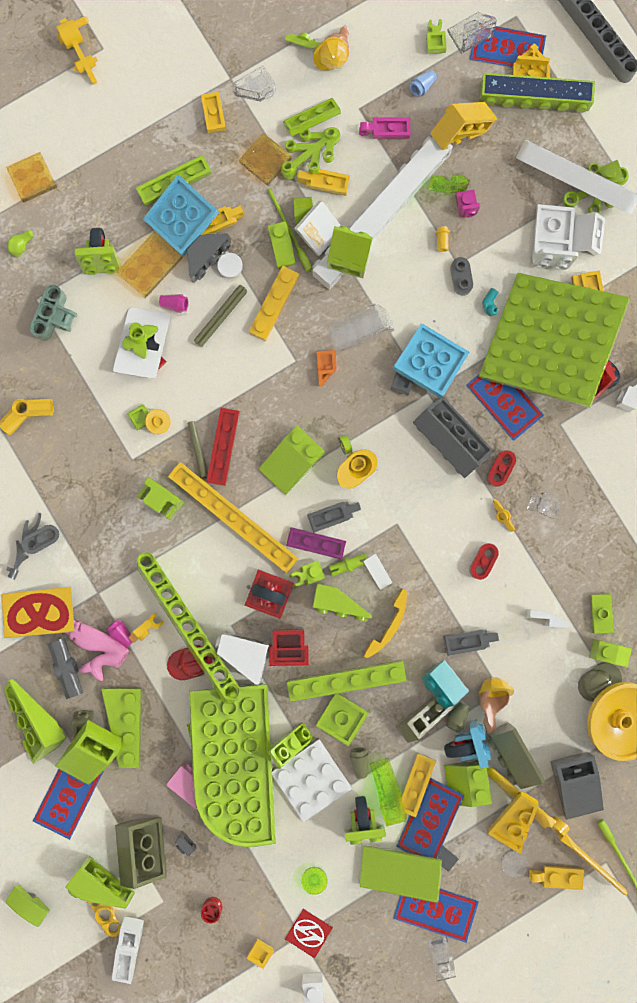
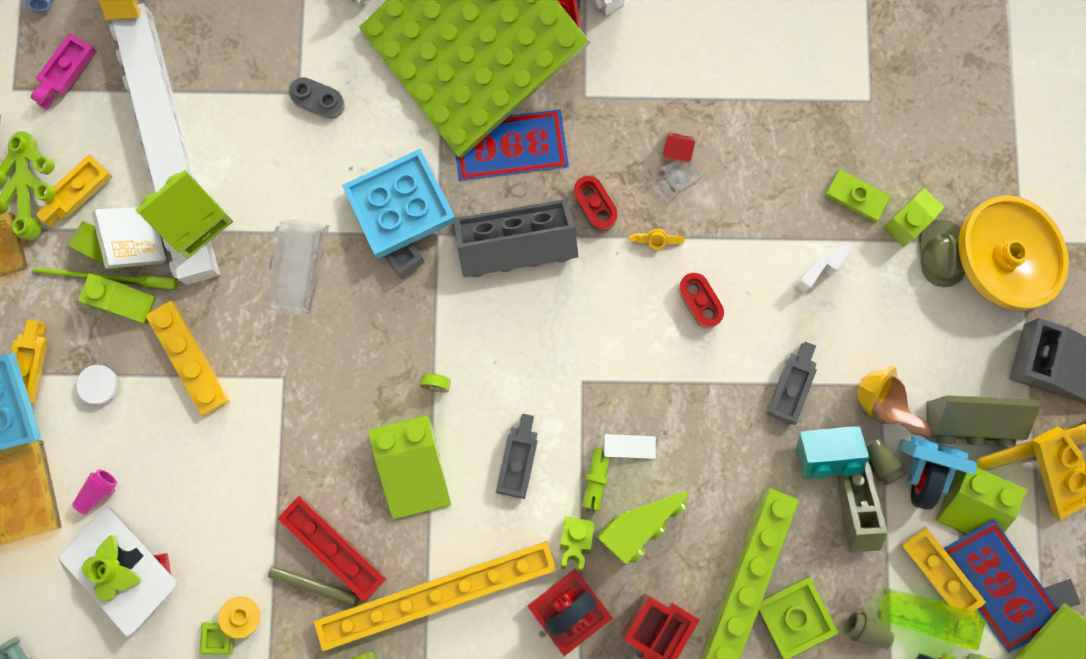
camera: 55 degrees left, 5 degrees down
dark grey slope [188,233,231,283] -> none
olive axle [194,285,247,347] -> none
magenta tile [286,527,346,560] -> none
orange slope [316,350,337,387] -> none
yellow piece [337,449,378,489] -> none
yellow slope [363,588,407,658] -> none
clear neon green slope [428,174,470,193] -> none
yellow pin [435,226,450,252] -> none
dark pink bracket [455,190,480,218] -> none
teal arm [482,288,499,316] -> none
none -> red slope [663,132,695,162]

